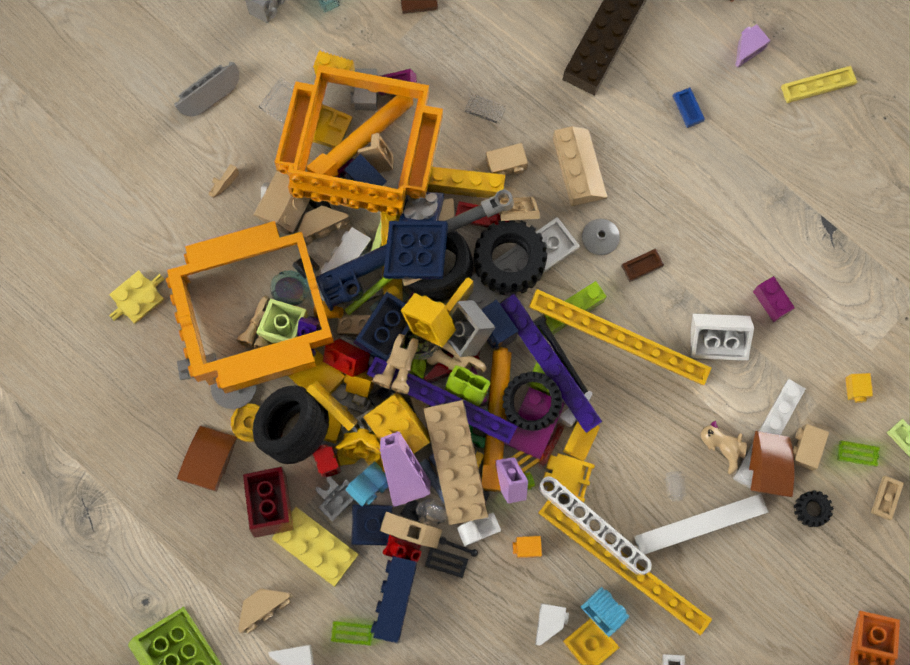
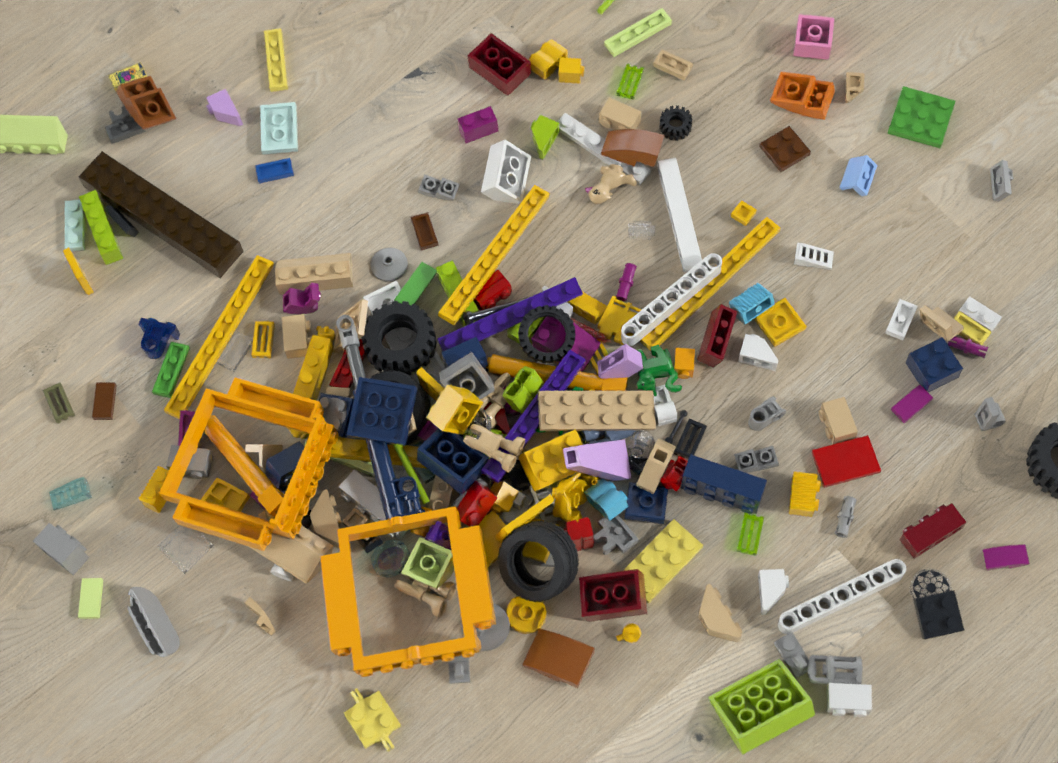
camera: 75 degrees left, 10 degrees down
none -> yellowish green tile [78,578,103,619]
none -> clear blue pin [139,318,180,359]
none -> bright green tile [152,342,190,398]
none -> yellow plate [164,255,274,419]
none -> yellow tile [251,321,275,358]
none -> light aqua plate [260,102,298,155]
none -> magenta brick [282,283,321,315]
none -> yellow piece [316,326,335,341]
none -> tan slope [342,508,370,541]
none -> bright green tile [394,262,437,306]
none -> light grey slope [418,174,459,201]
none -> dark red brick [467,33,531,96]
none -> red brick [473,269,512,311]
none -> yellow brick [528,39,568,80]
none -> lime slope [531,115,560,160]
none -> magenta pin [616,263,637,302]
none -> yellow piece [616,623,641,643]
none -> green animal [636,345,682,396]
none -> dark red brick [697,304,738,368]
none -> yellow plate [731,200,757,226]
none -> light grey slope [734,446,779,473]
none -> light grey piece [748,396,786,431]
none -> reddish brown plate [759,126,811,172]

